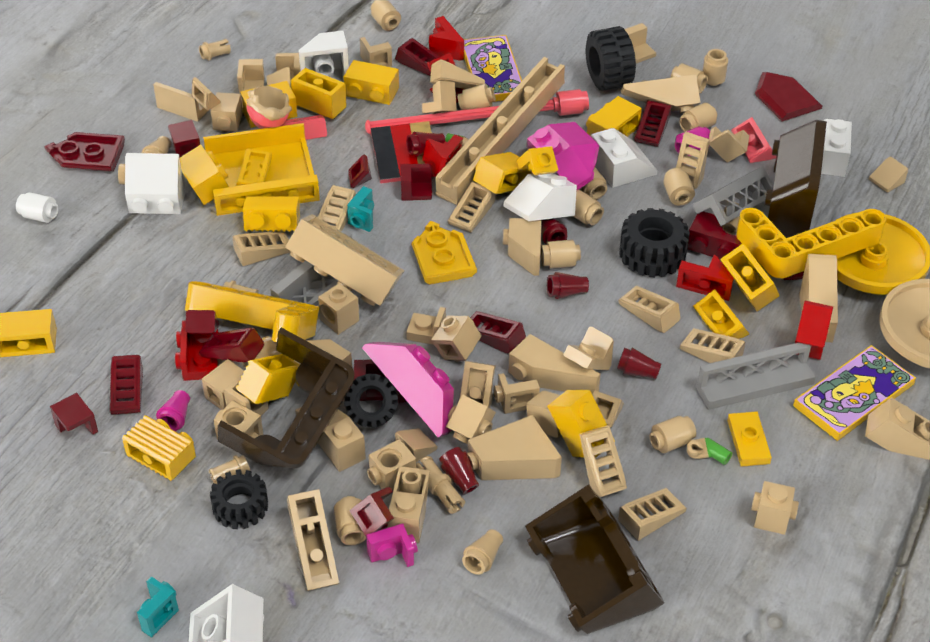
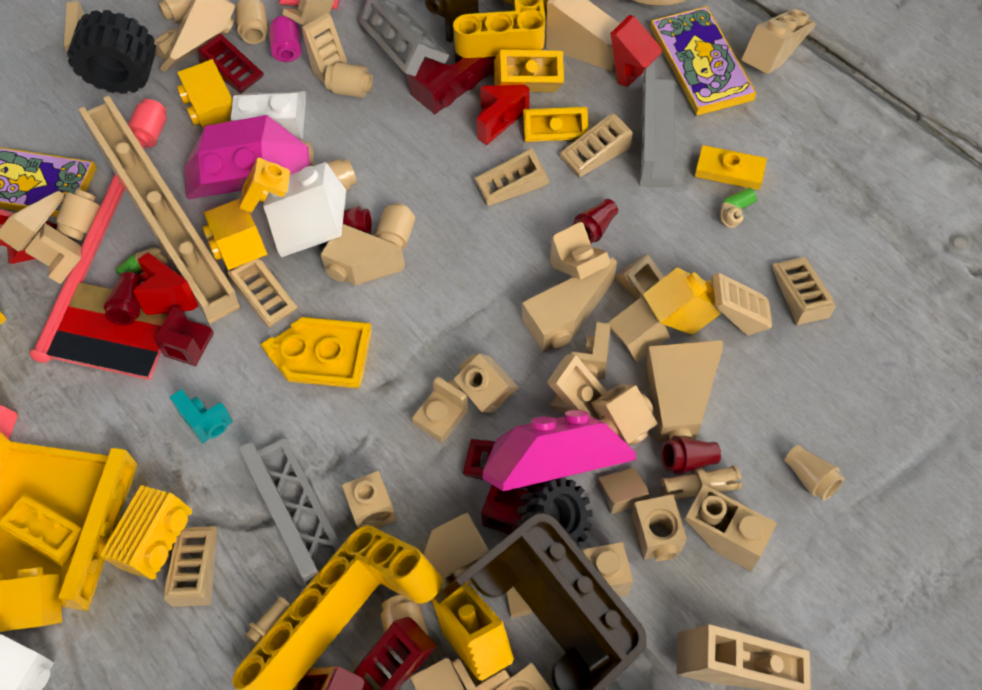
camera: 65 degrees left, 15 degrees up
tan slope [285,214,405,306] -> none
tan slope [318,185,356,231] -> none
tan brick [334,496,366,545] -> none
dark red slope [348,154,372,188] -> none
panel [349,486,394,536] -> none
dark pink bracket [366,523,418,567] -> none
dark red slope [470,311,526,354] -> none
dark brown windscreen [525,484,665,634] -> none
dark red cone [546,272,589,299] -> none
black tyre [619,208,689,278] -> none
tan brick [649,416,696,453] -> none
tan brick [751,481,799,535] -> none

